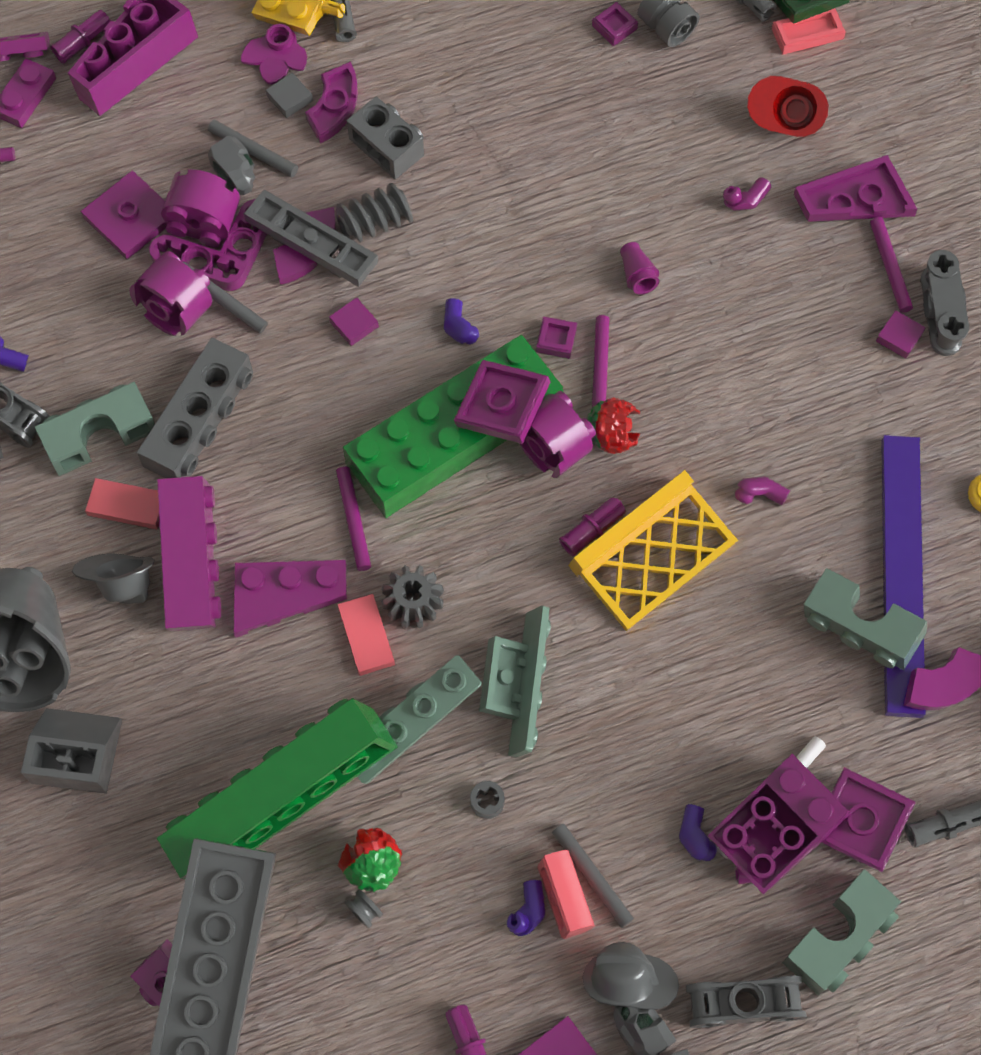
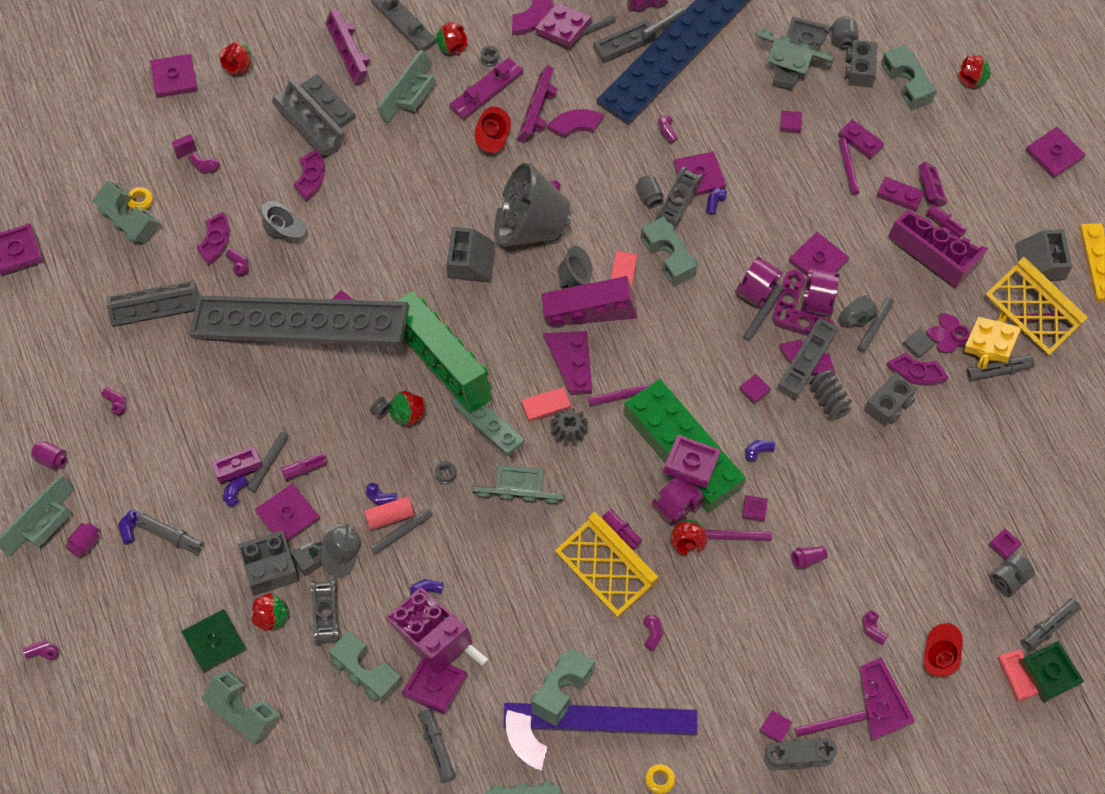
camera: 85 degrees right, 5 degrees down
dark grey brick [137,337,253,479] -> none

